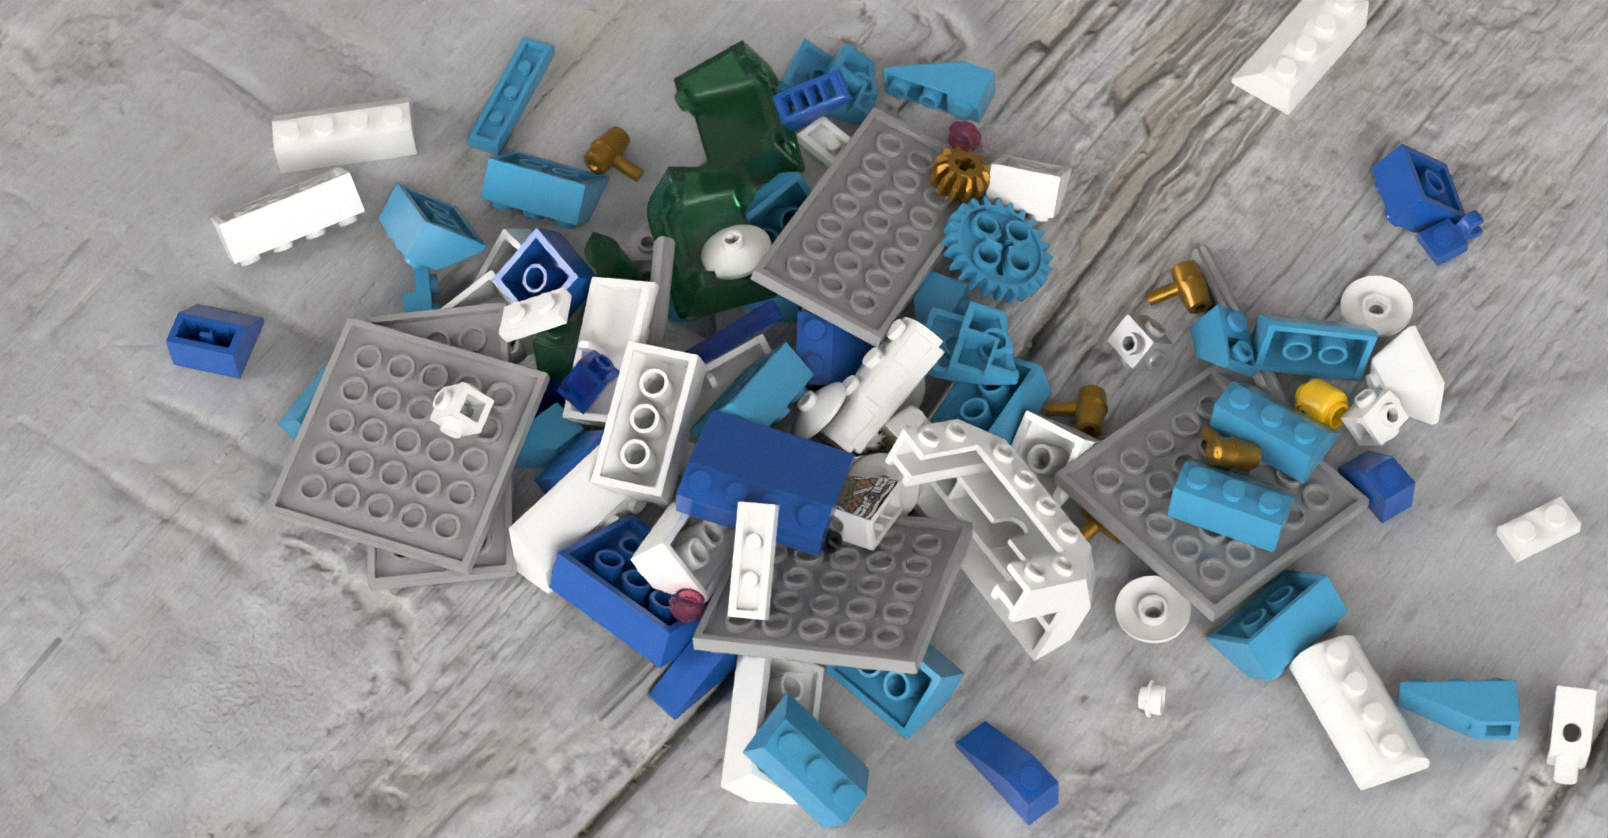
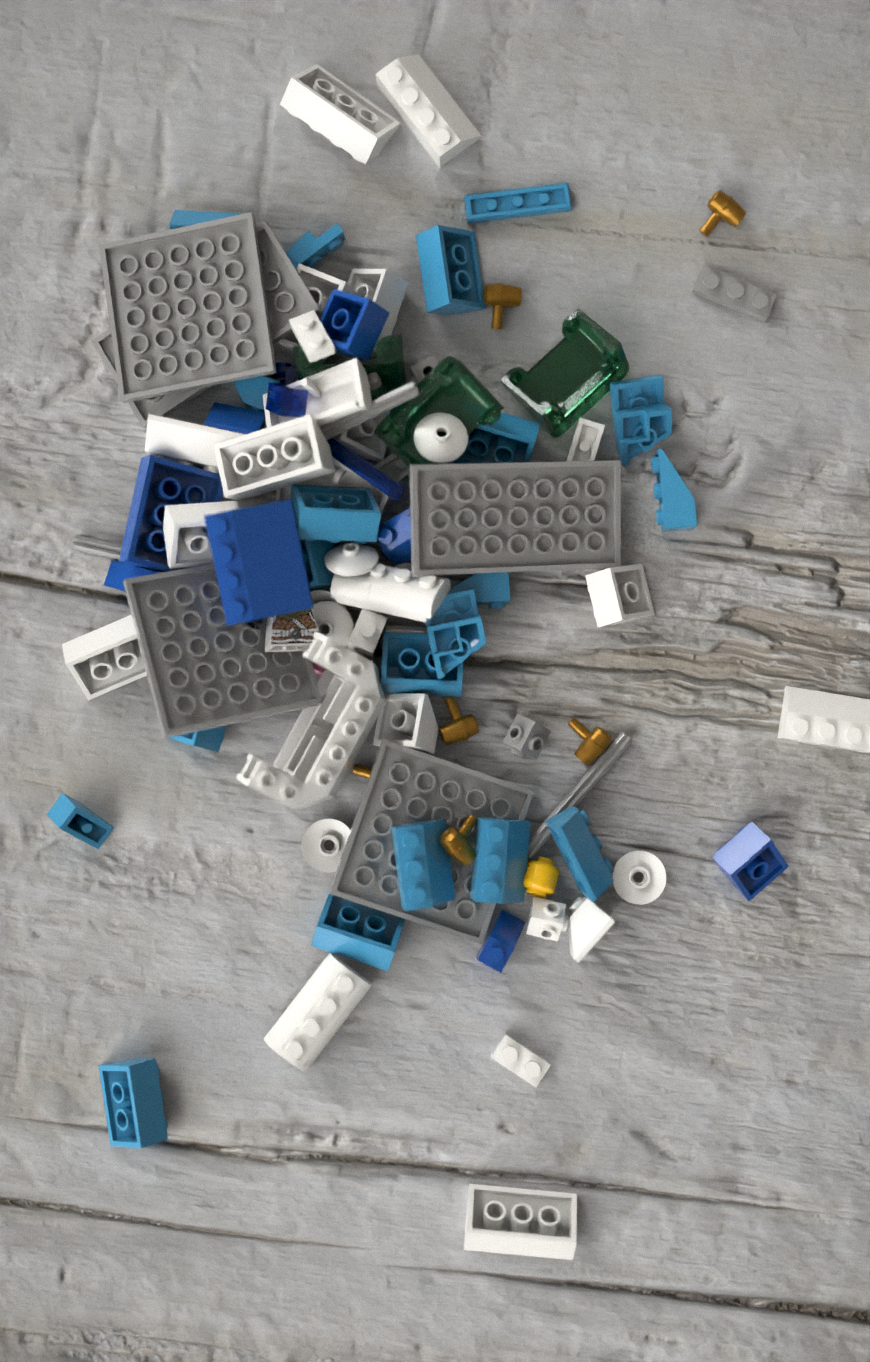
camera: 60 degrees right, 30 degrees up
blue slope [166,304,265,379] -> none
dark azure slope [378,183,486,270] -> none
white brick [429,382,494,438] -> none
clear pink plate [669,588,706,623] -> none
white plate [728,502,779,620] -> none
dark azure slope [743,693,869,828] -> none
blue slope [772,69,852,132] -> none
pearl gold gear [930,145,991,204] -> none
dark azure gear [941,196,1053,304] -> none
clear pink plate [948,121,981,151] -> none
blue slope [956,721,1059,826] -> none
white plate [1138,680,1166,718] -> none
dark azure slope [1190,304,1258,377] -> none
dark azure slope [1397,678,1520,740] -> none
blue plate [1418,210,1484,266] -> none
white torso [1546,685,1597,784] -> none

